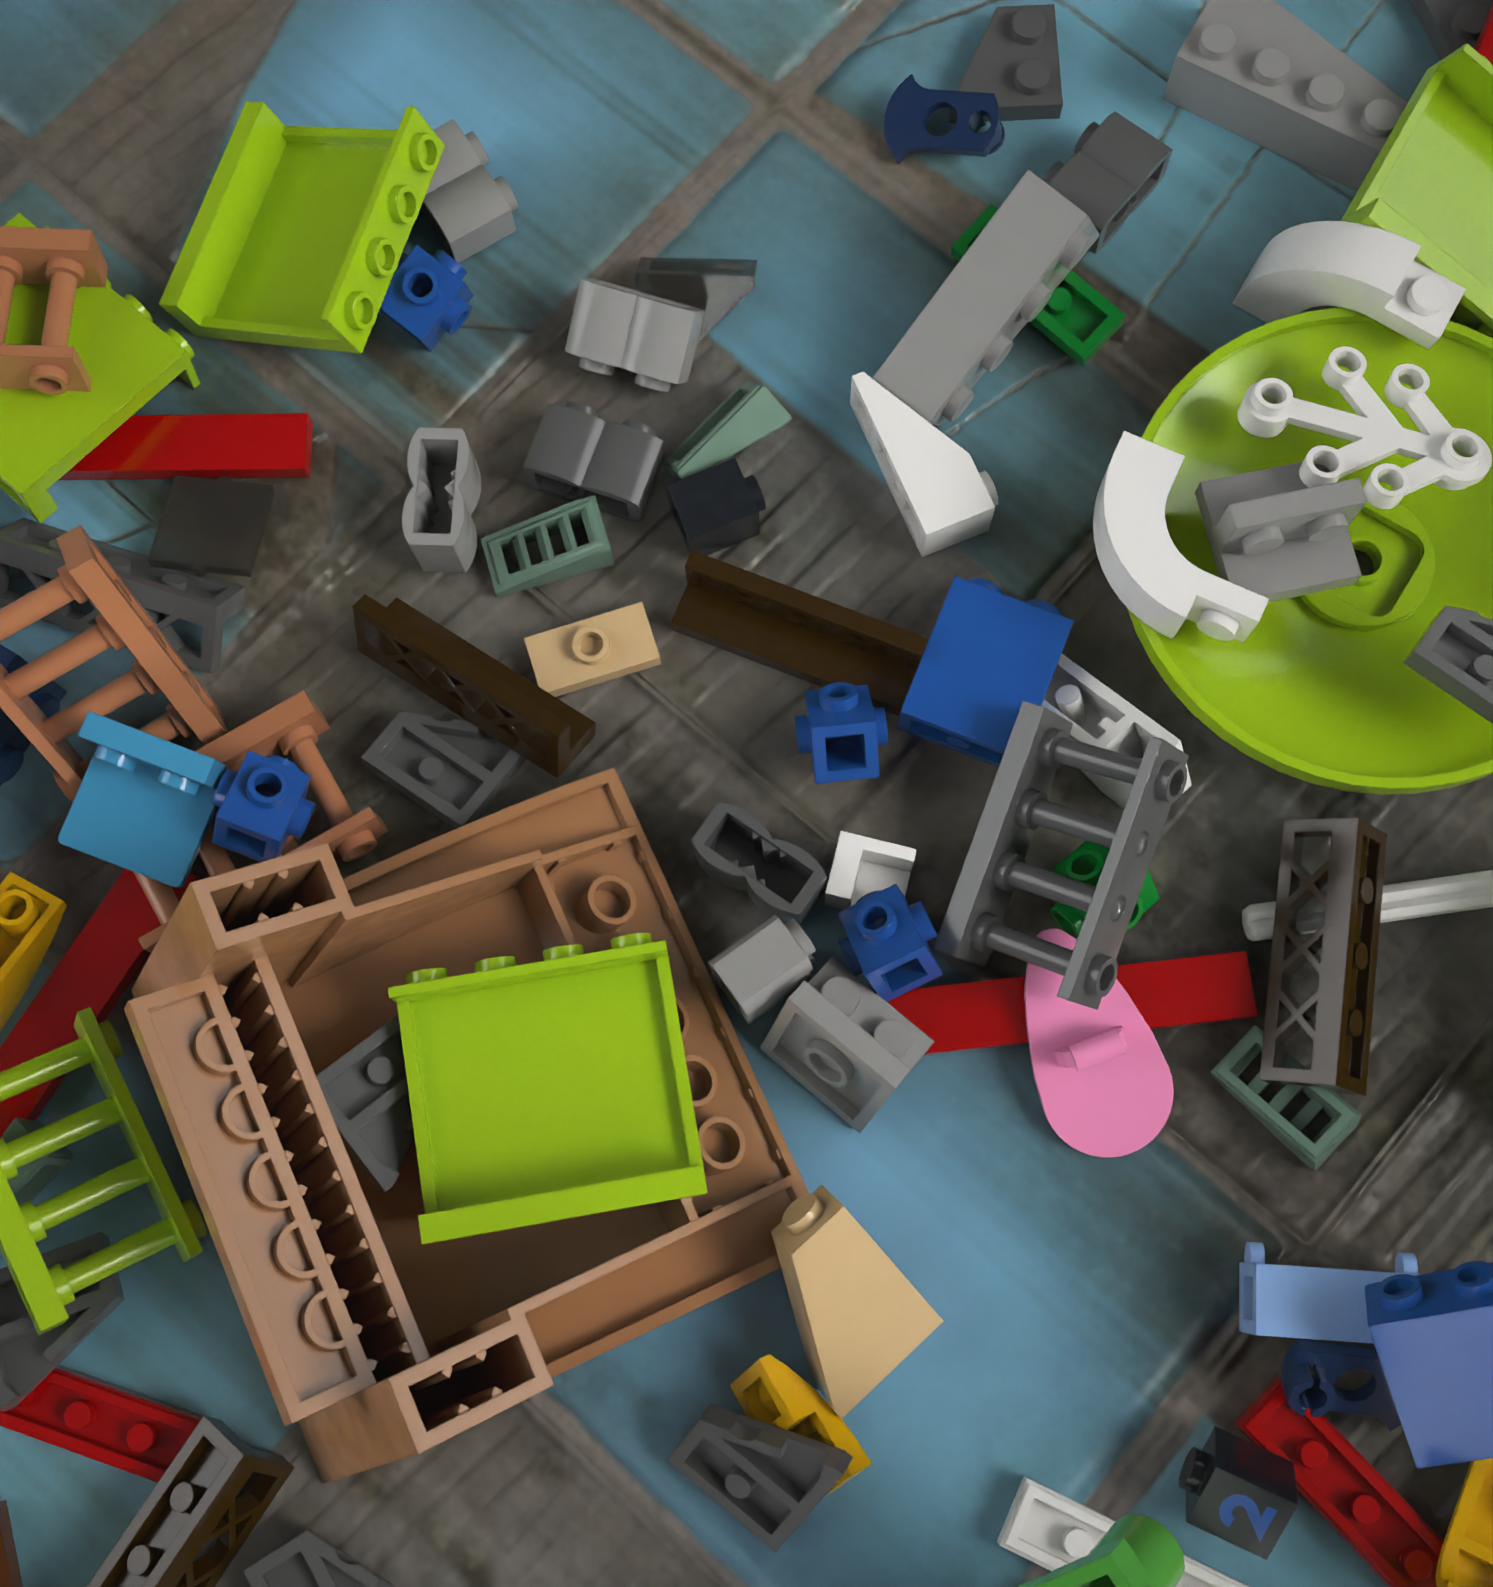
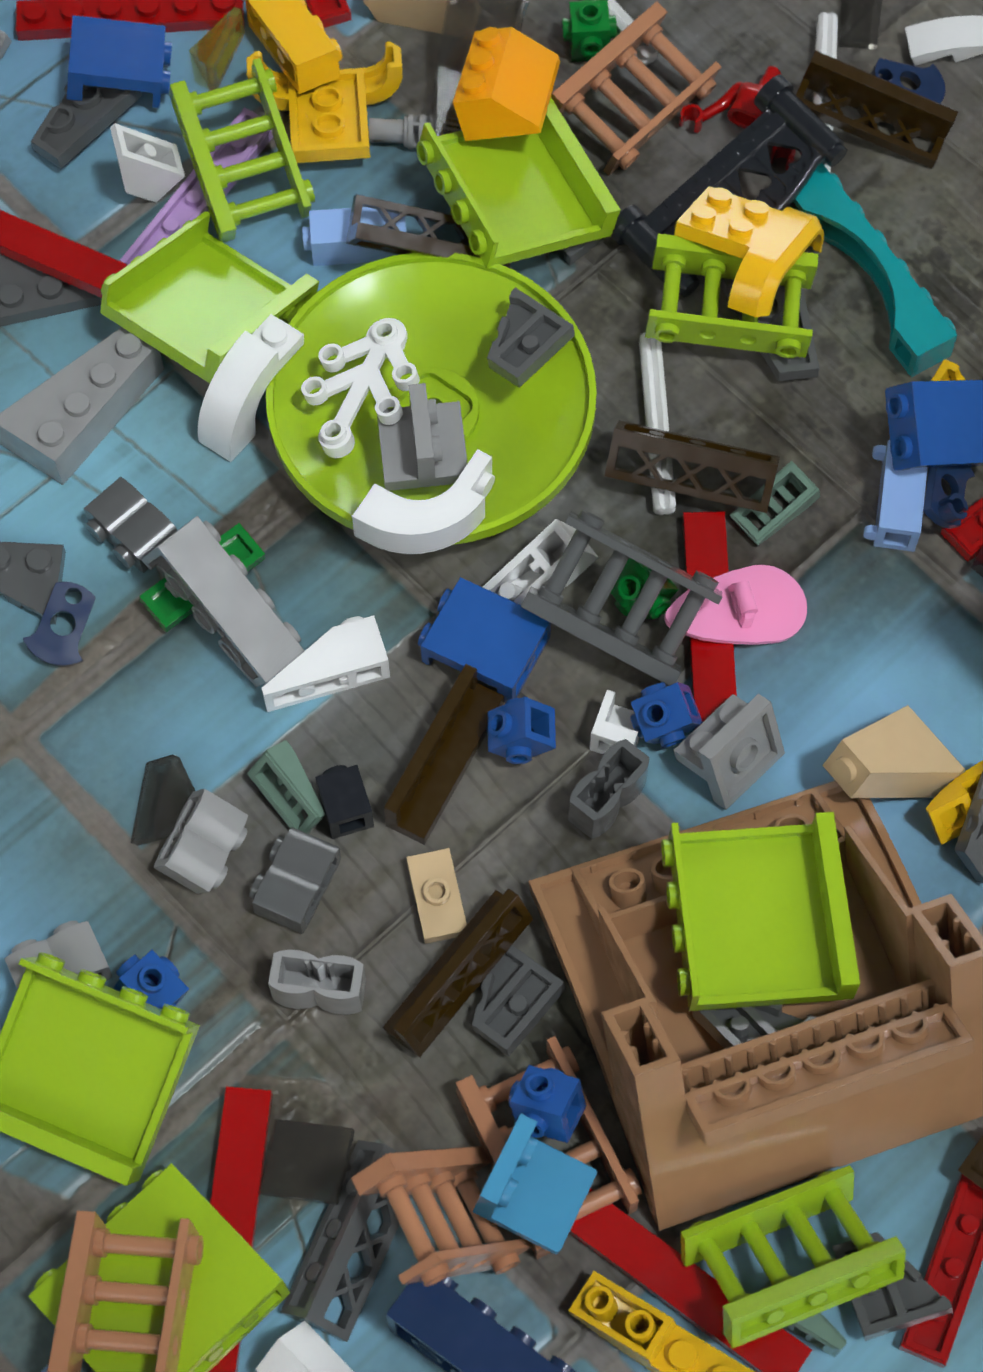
camera: 90 degrees left, 10 degrees down
sand green slope [480,495,614,598] -> none
light grey brick [708,914,816,1025] -> none

